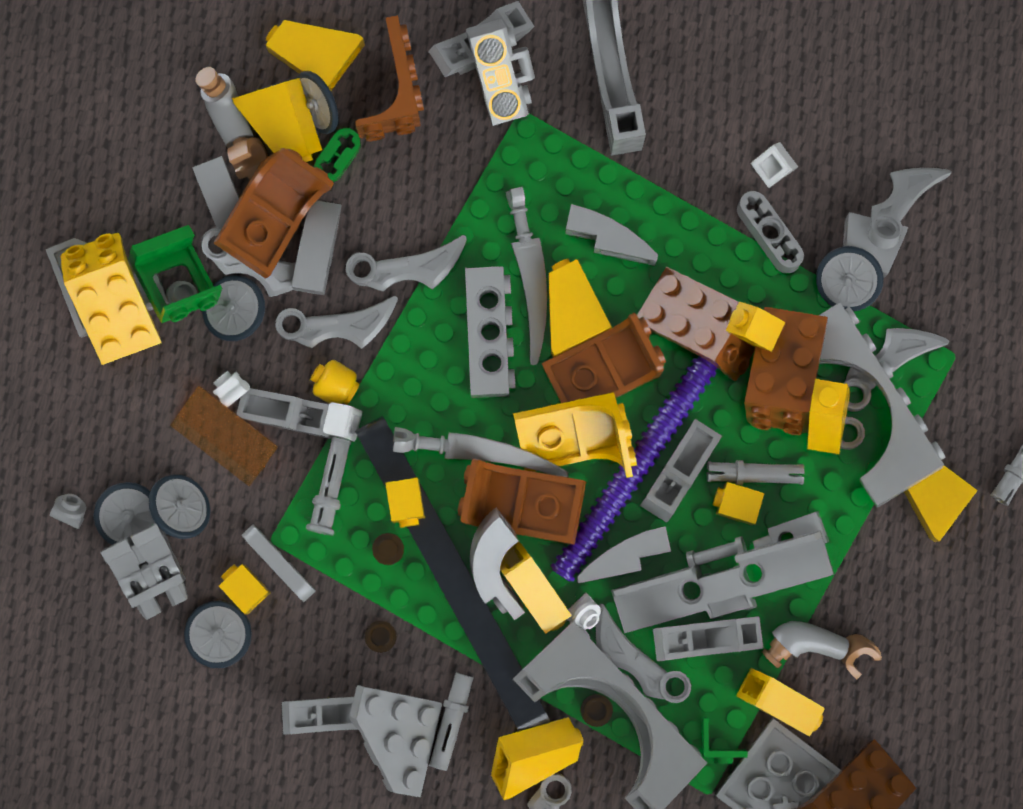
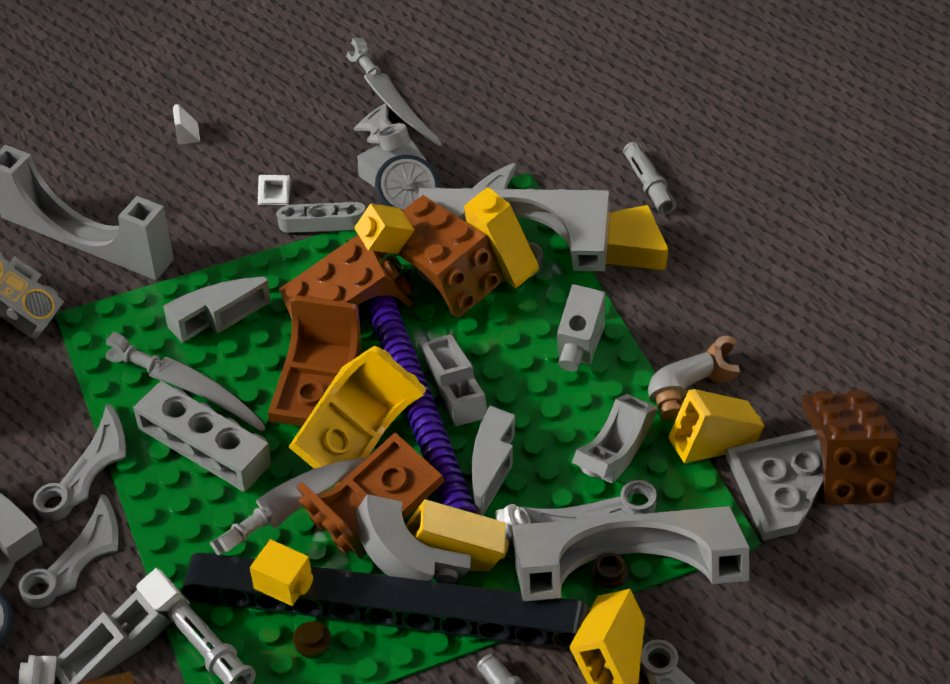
camera: 55 degrees left, 35 degrees down
yellow head [310,360,359,405] -> none
yellow slope [548,259,611,358] -> none
light grey piece [611,530,834,633] -> none
green bracket [701,717,748,764] -> none
light grey pin [706,460,804,485] -> none
yellow brick [713,482,764,525] -> none
none -> white slope [173,104,200,145]
none -> light grey sword [346,38,442,146]

